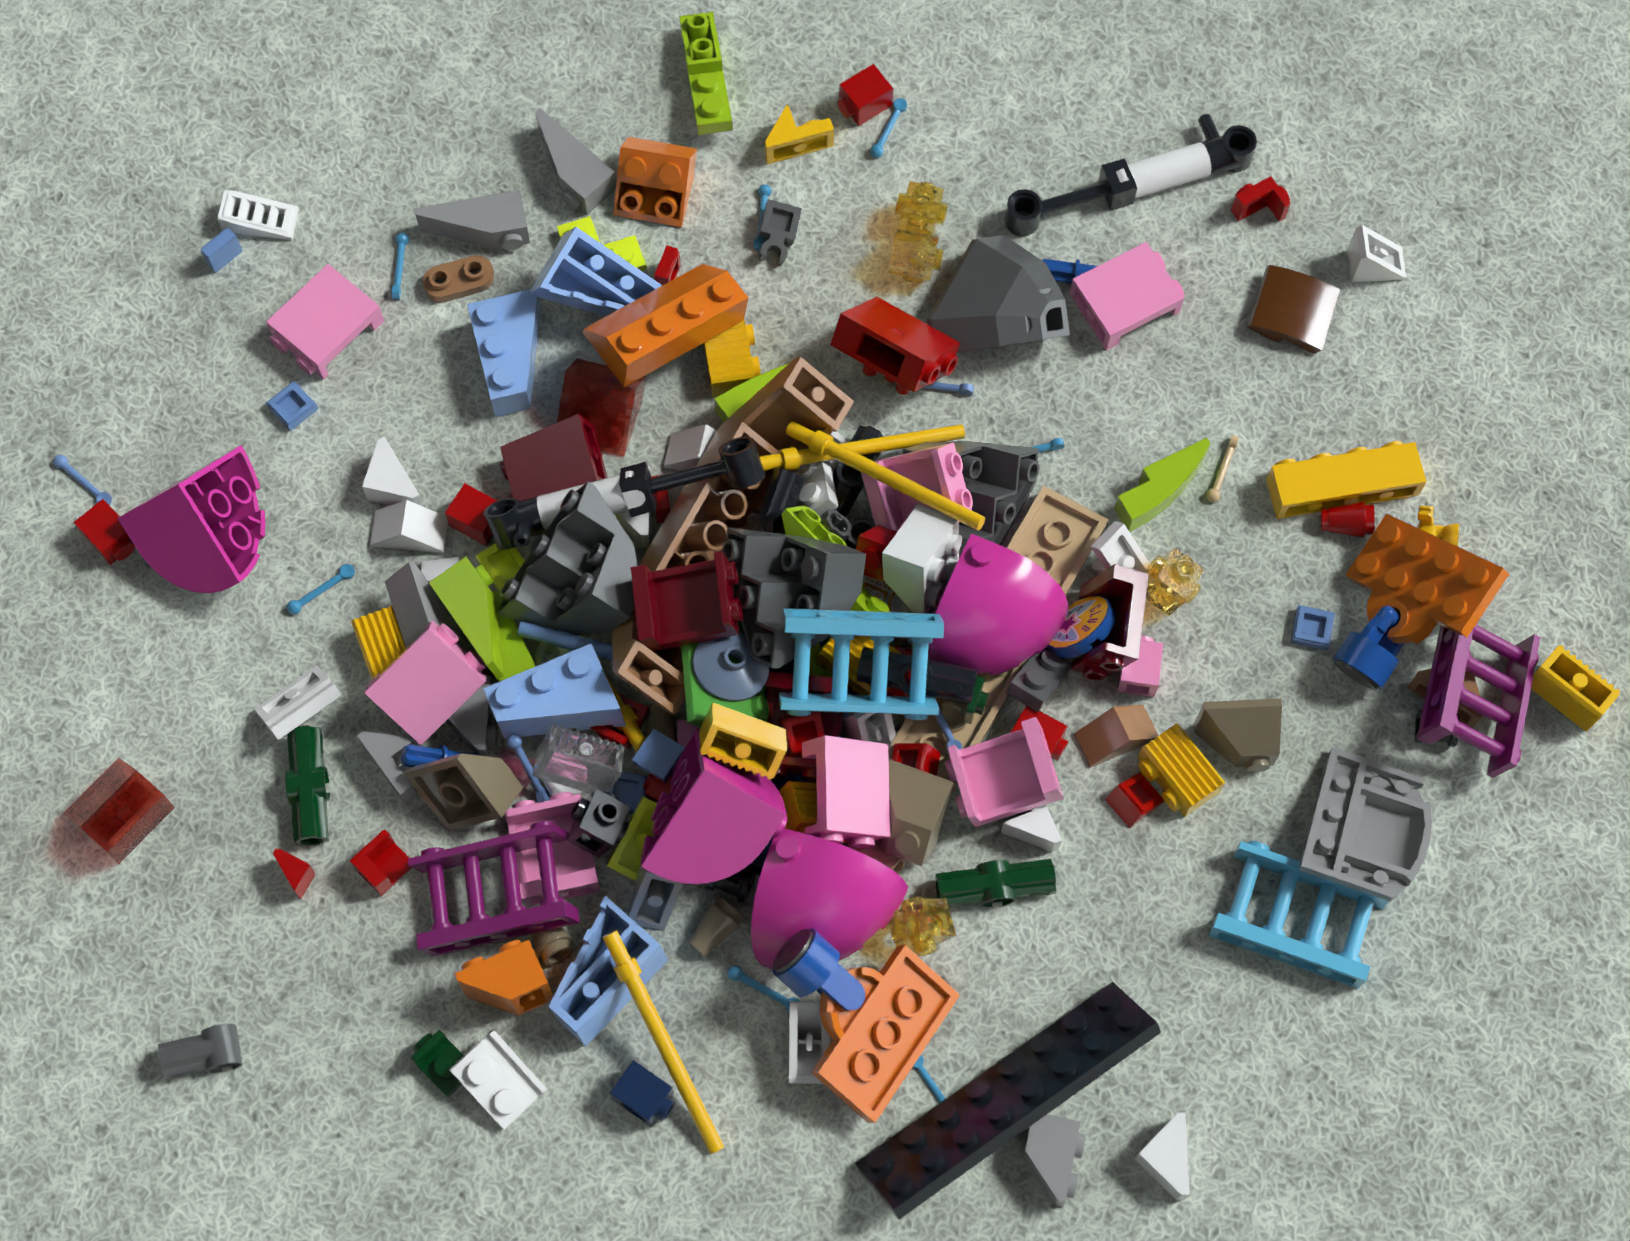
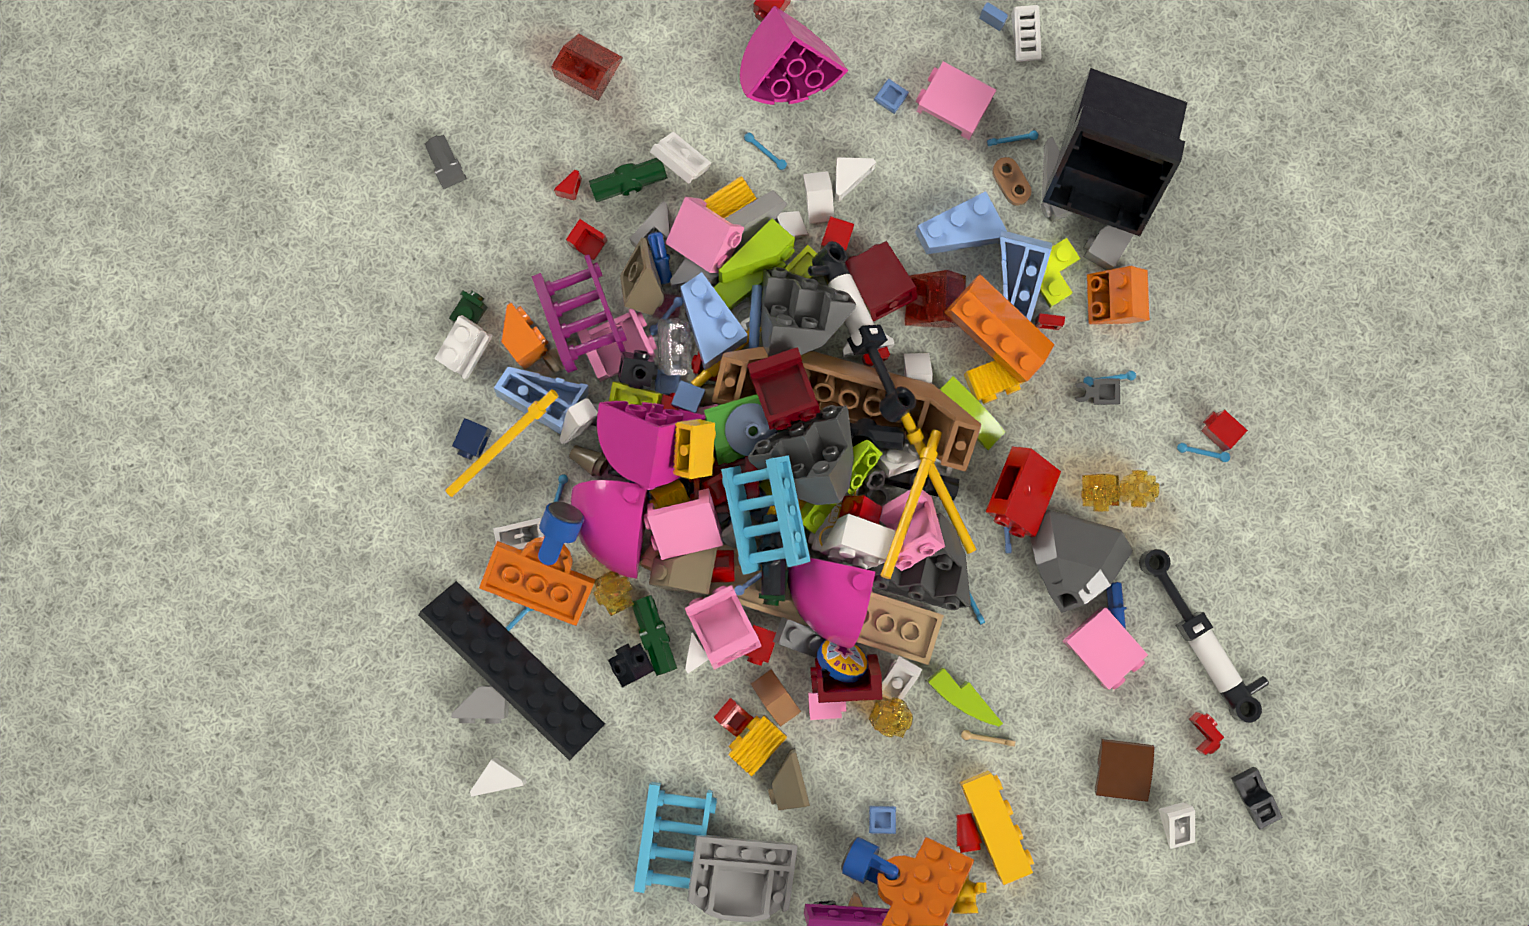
camera: 80 degrees right, 15 degrees up
lime slope [679,12,733,135] -> none
yellow slope [765,105,834,165] -> none
none -> white slope [559,398,598,444]
none -> black brick [608,643,655,688]
none -> black piece [1042,68,1188,237]
none -> black slope [1231,766,1283,830]

